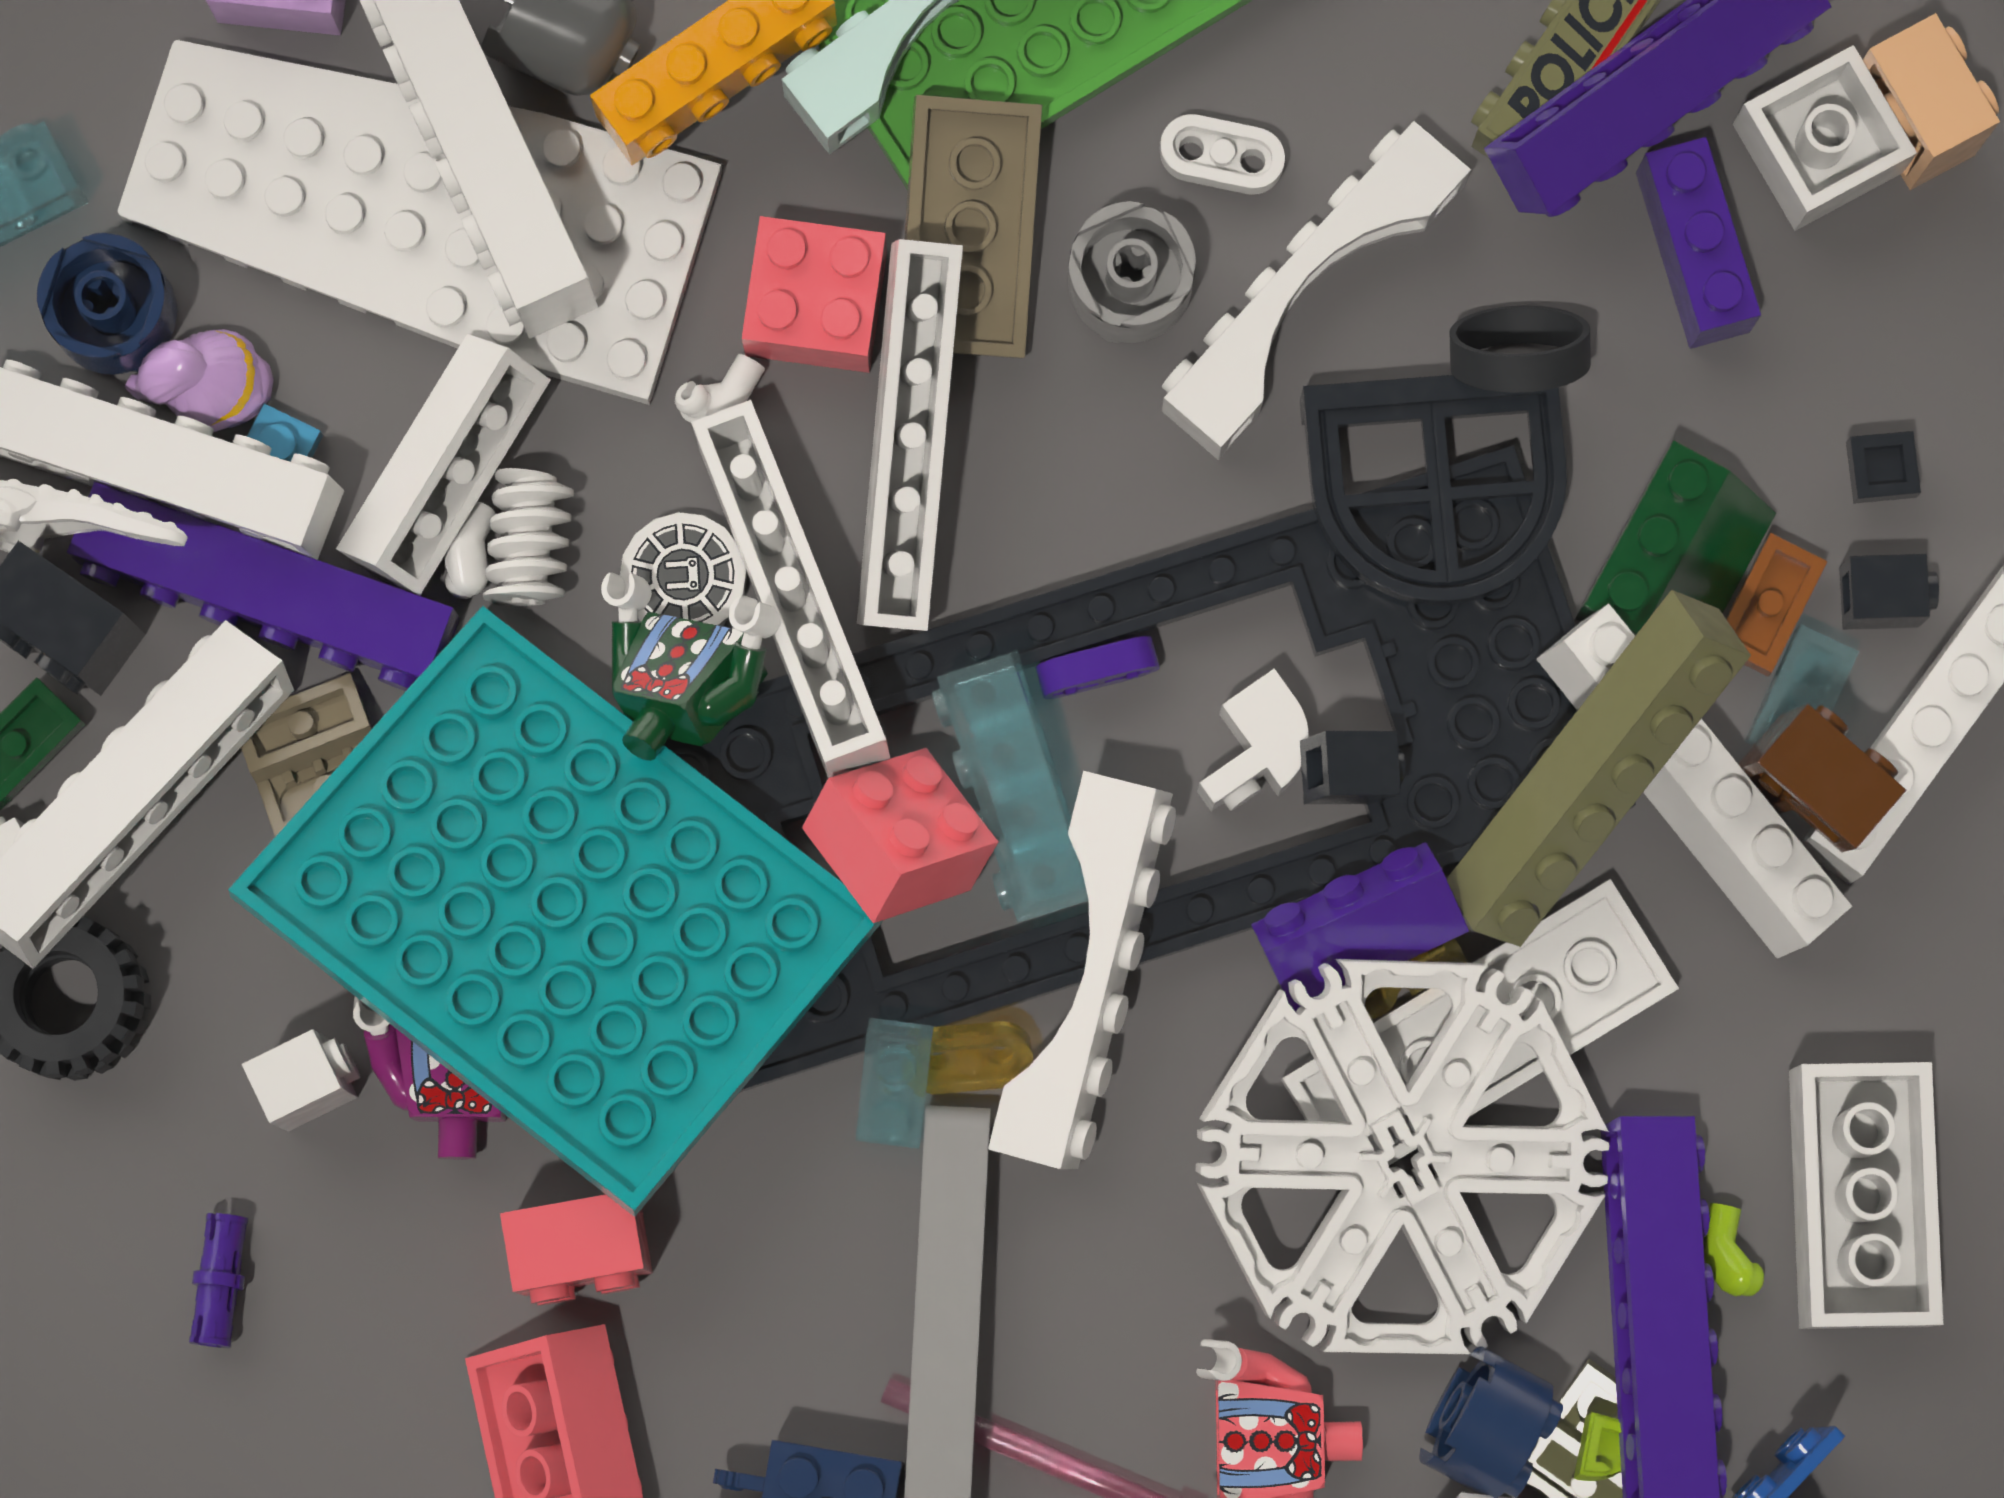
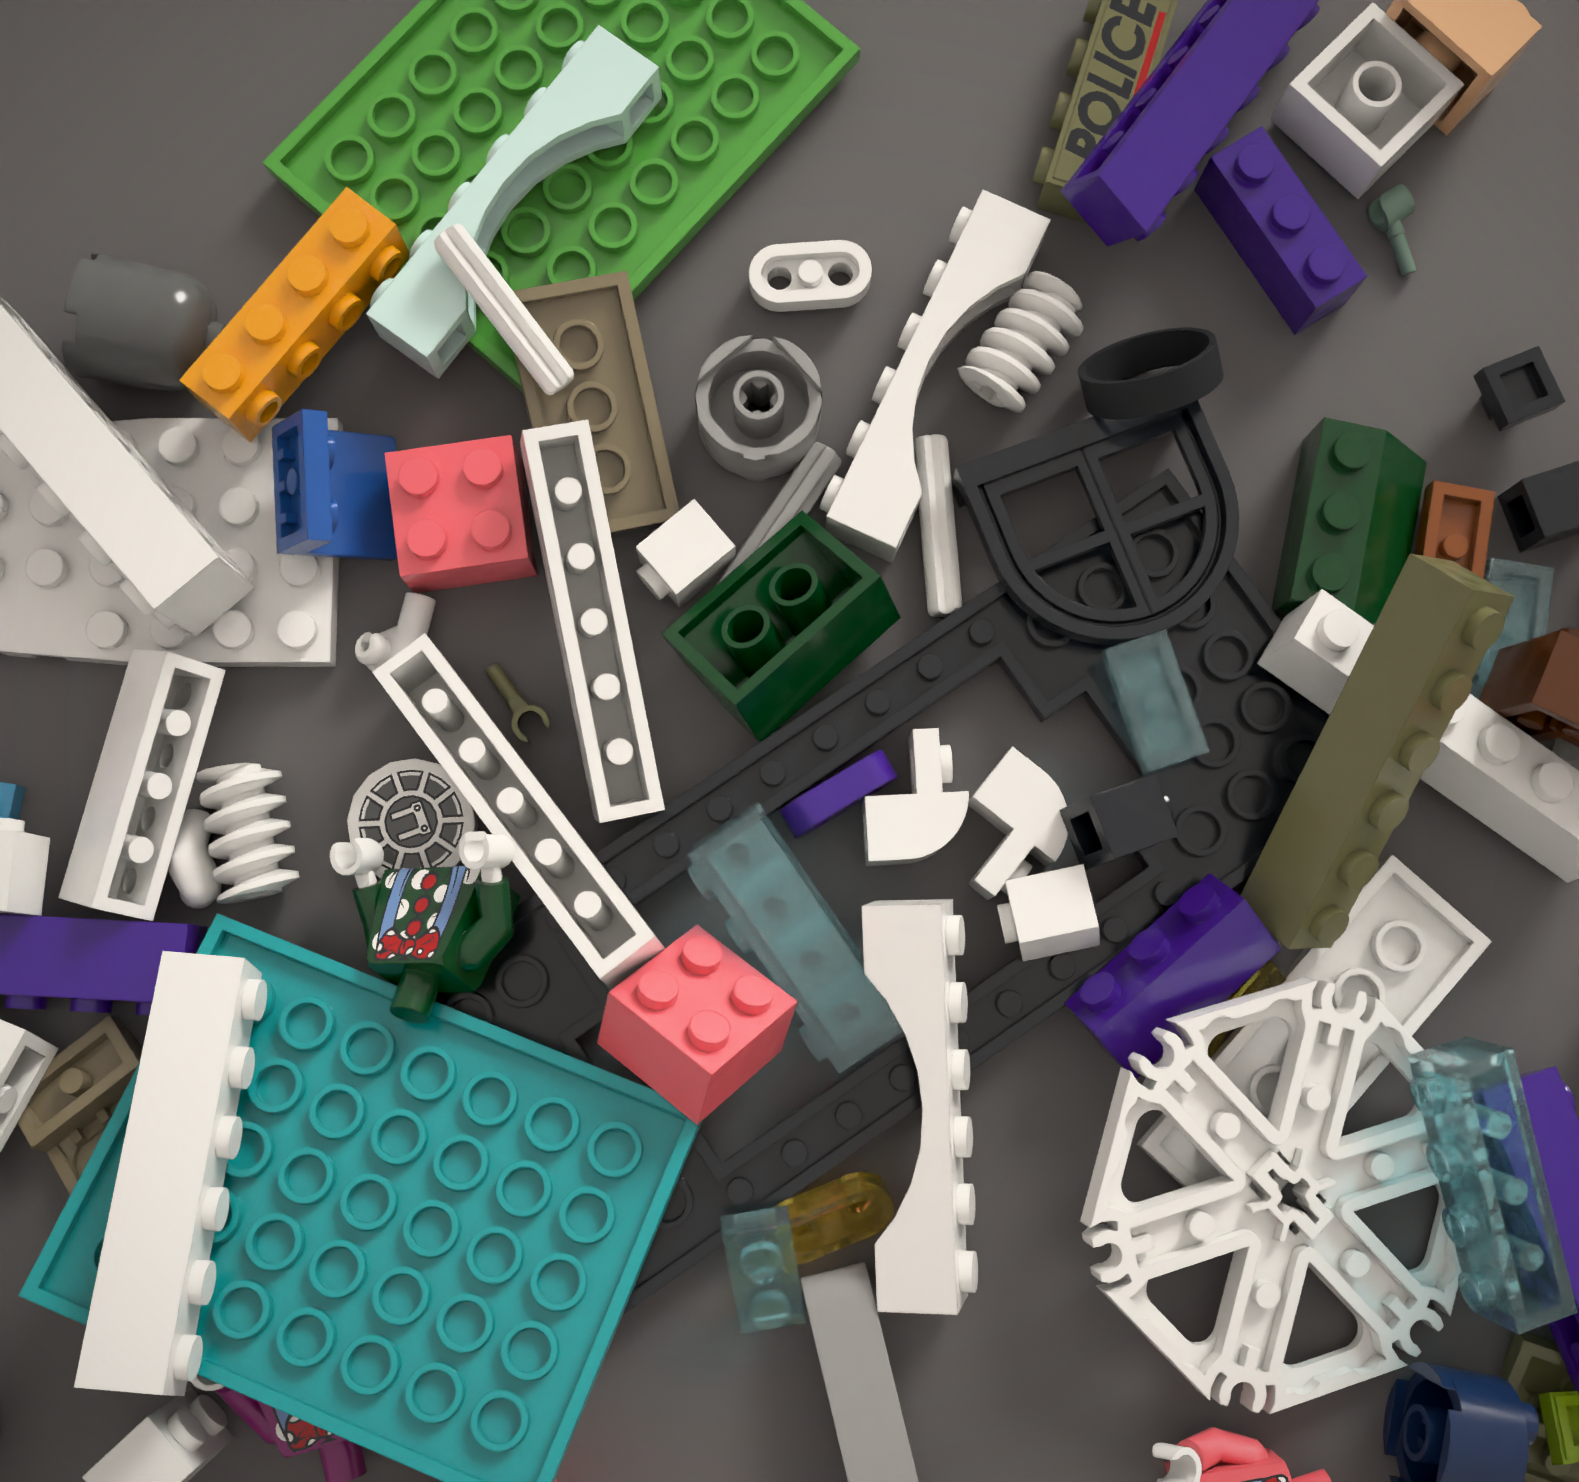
camera: 20 degrees left, 0 degrees up
none -> white brick [74,951,267,1396]
none -> blue bracket [272,409,397,561]
none -> white axle [434,223,574,395]
none -> olive hand [486,663,550,743]
none -> white brick [636,499,736,608]
none -> dark green slope [661,510,901,743]
none -> light grey axle [716,442,842,585]
none -> white brick [862,728,969,866]
none -> white axle [914,434,963,618]
none -> white piece [957,271,1084,413]
none -> white brick [997,864,1100,962]
none -> clear light blue plate [1100,630,1210,775]
none -> sand green hand [1367,184,1417,276]
none -> clear light blue brick [1408,1036,1578,1335]

